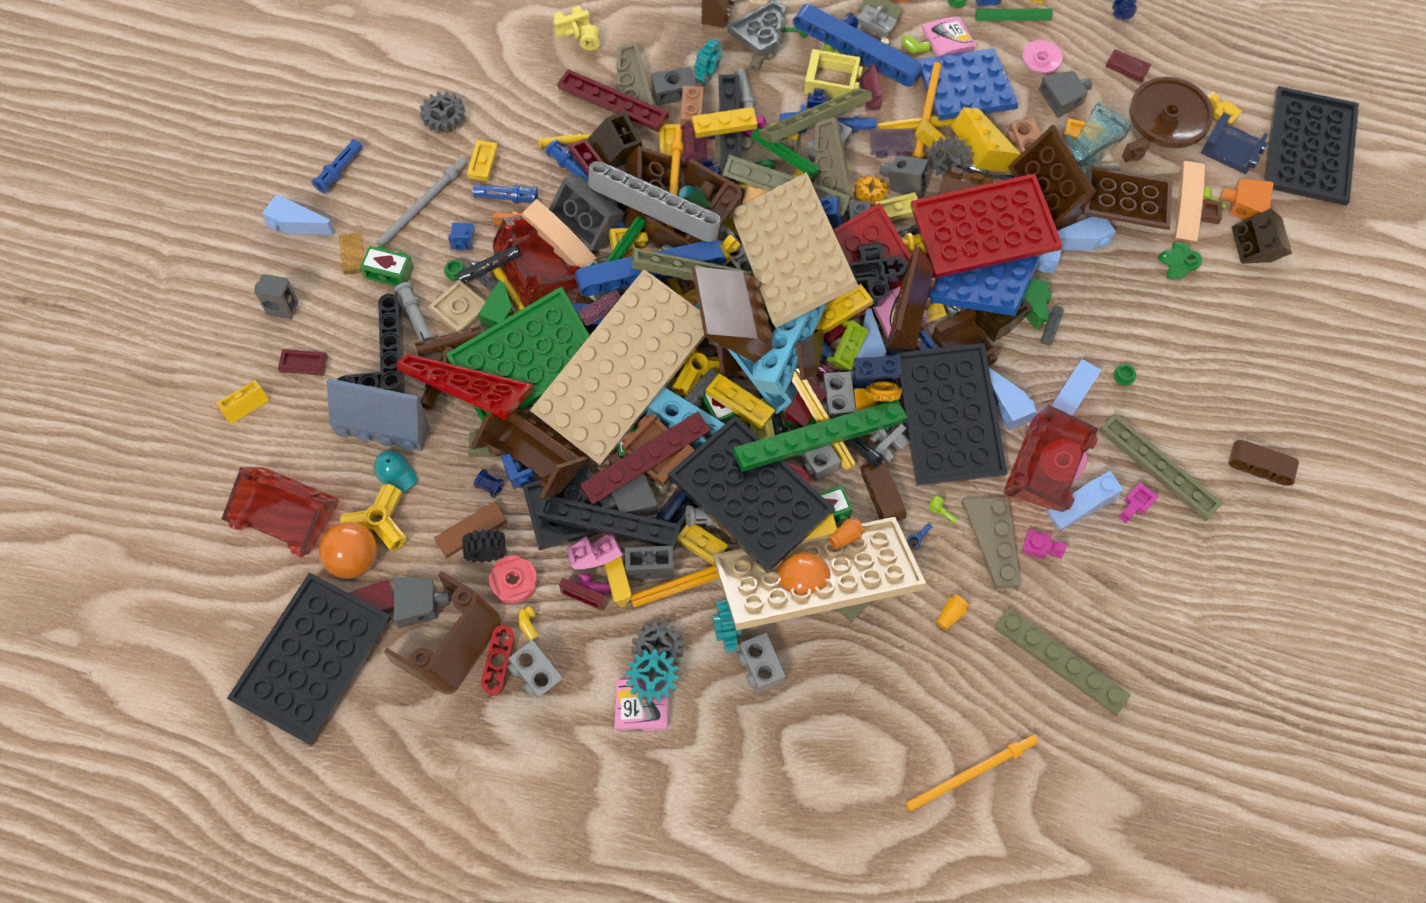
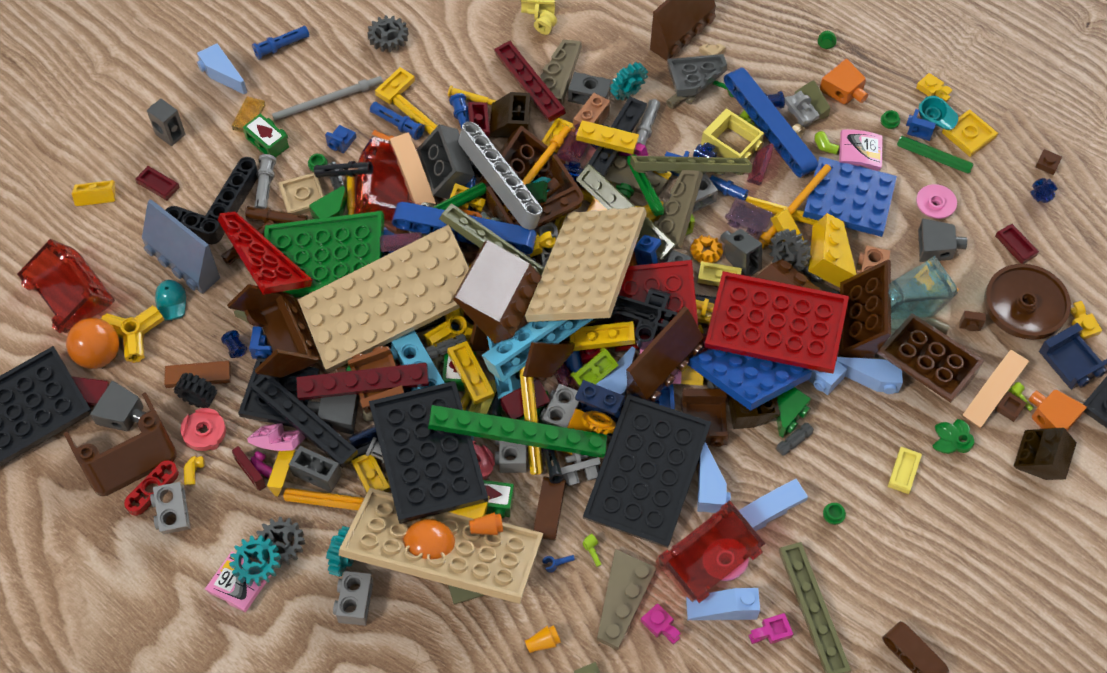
camera: 30 degrees right, 5 degrees down
none -> yellow axle [393,94,437,134]
none -> light yellow tile [887,447,922,494]

